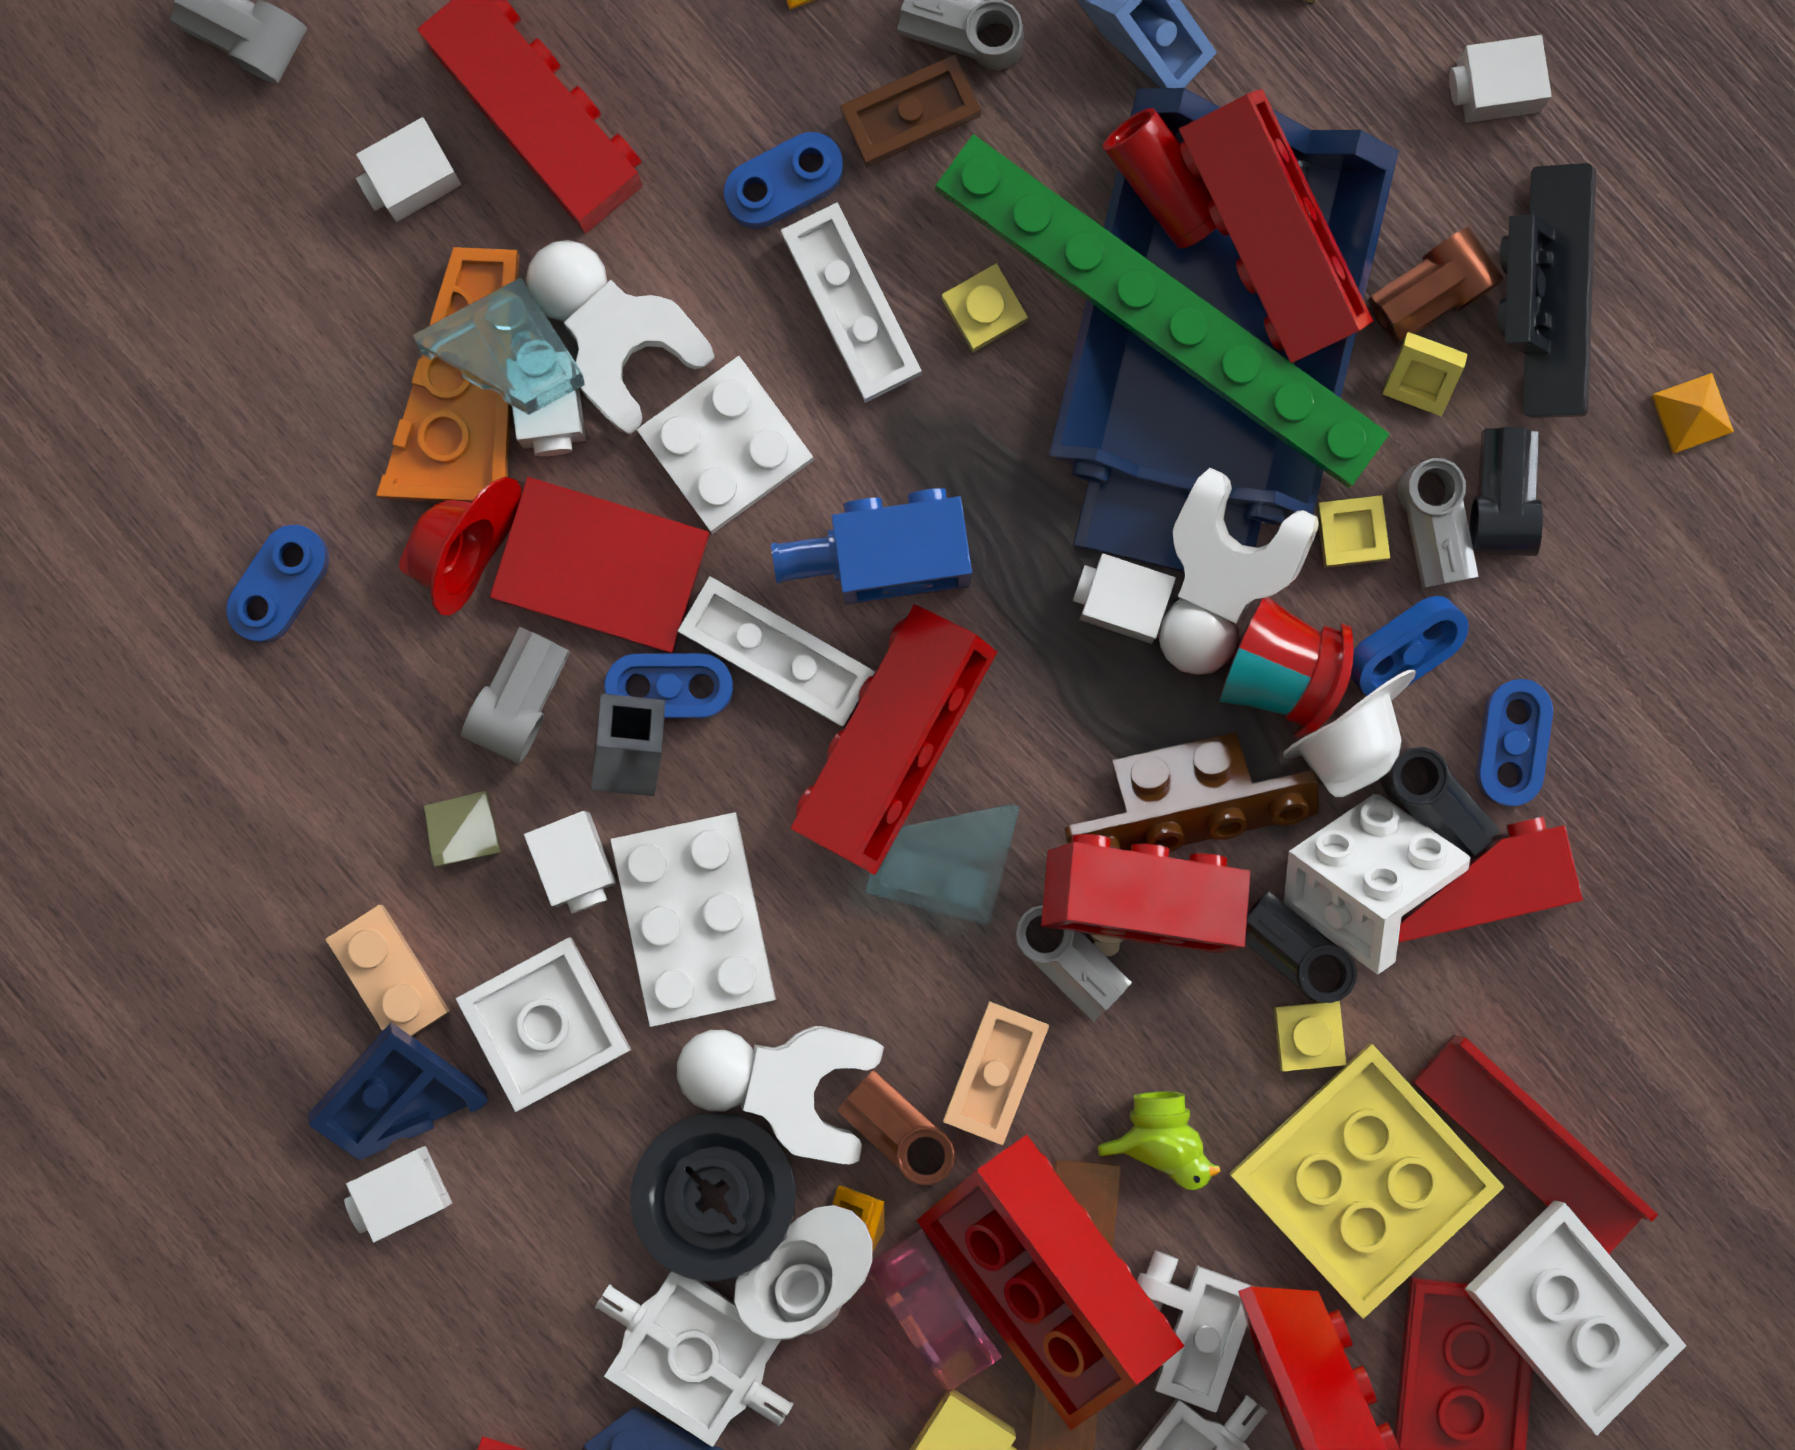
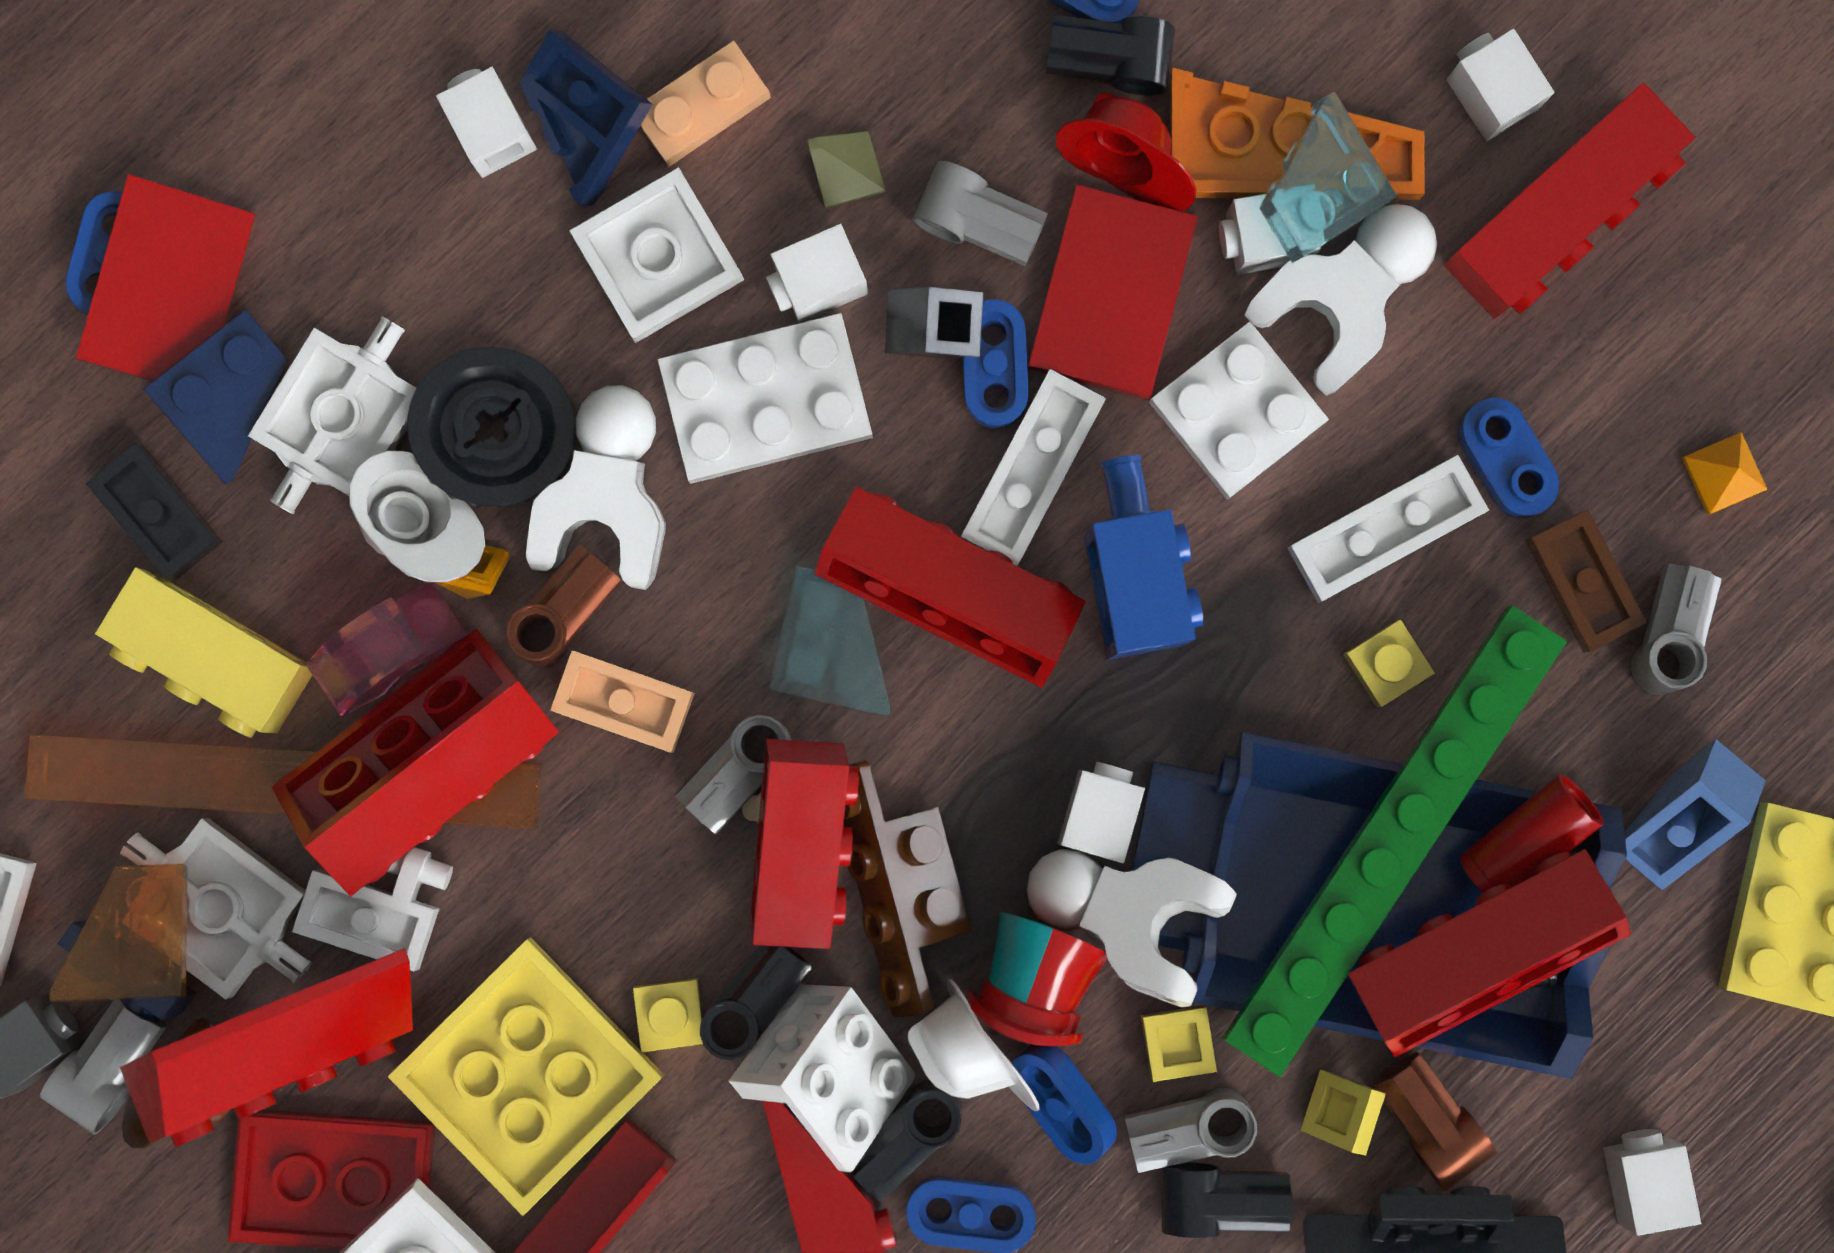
camera: 85 degrees right, 0 degrees up
lime animal [1098,1091,1220,1191] -> none
none -> black piece [1046,15,1175,96]

